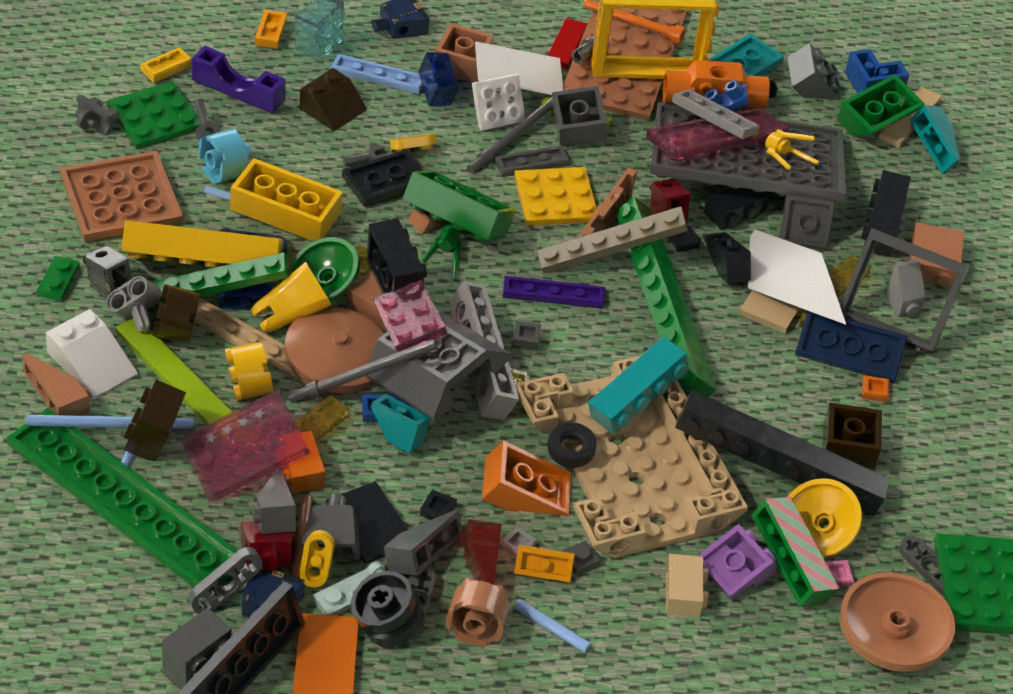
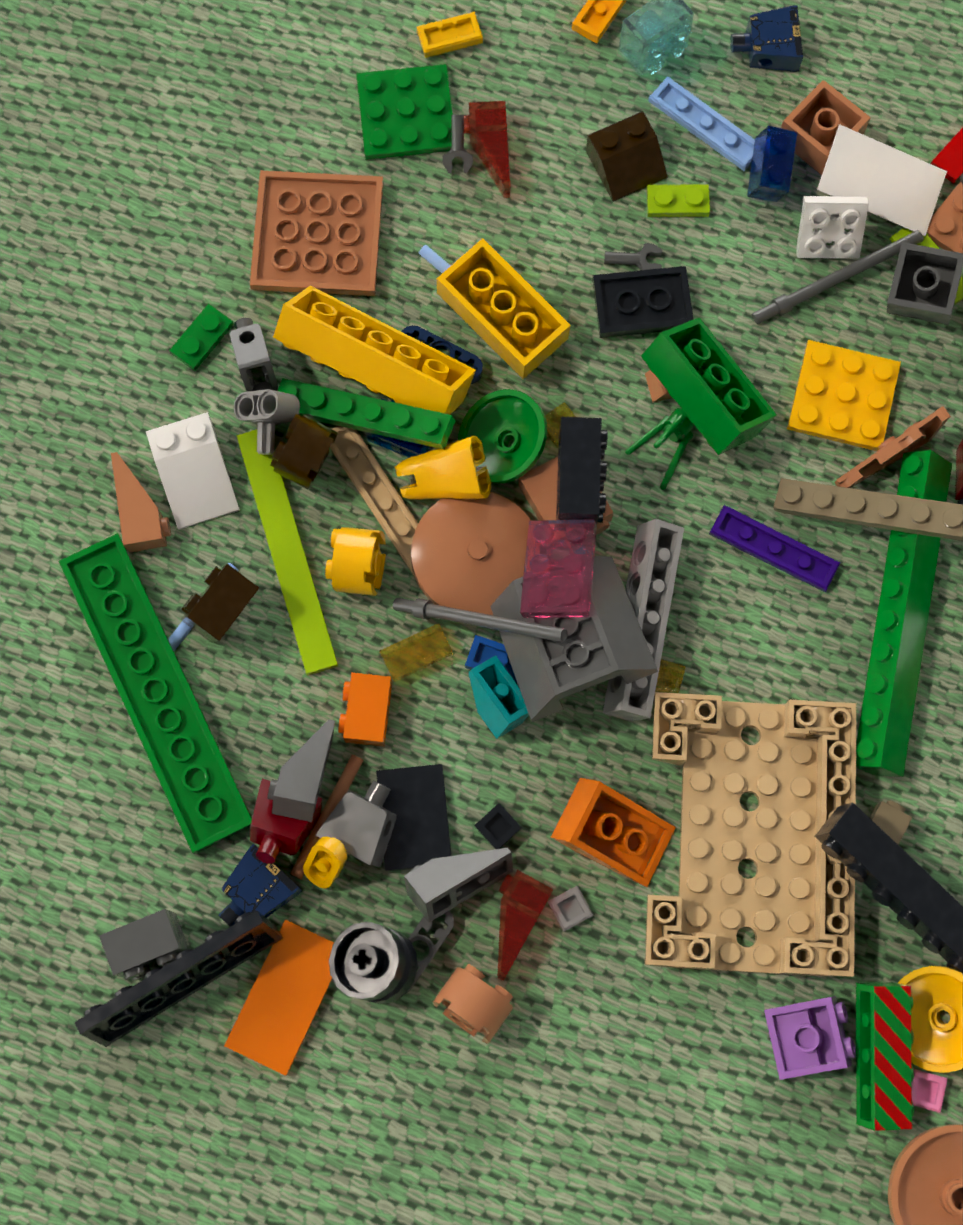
camera: 30 degrees right, 30 degrees up
light blue bar [26,415,193,429] -> none
dark grey hips [75,95,119,136] -> none
clear pink plate [180,390,310,503] -> none
dark grey beam [188,547,262,614] -> none
dark purple arch [192,45,286,114] -> none
medium azure brick [198,128,251,184] -> none
light aqua plate [313,561,386,615] -> none
yellow plate [389,133,437,152] -> none
dark grey tile [494,145,570,177] -> none
dark grey plate [512,321,541,350] -> none
light orange plate [514,545,575,582] -> none
light blue bar [514,599,591,653] -> none
black tyre [547,422,597,468] -> none
dark grey plate [562,541,600,575] -> none
teal brick [588,336,689,435] -> none
tan brick [666,554,708,617] -> none
none -> clear red slope [464,101,510,198]
none -> lime plate [647,184,710,217]

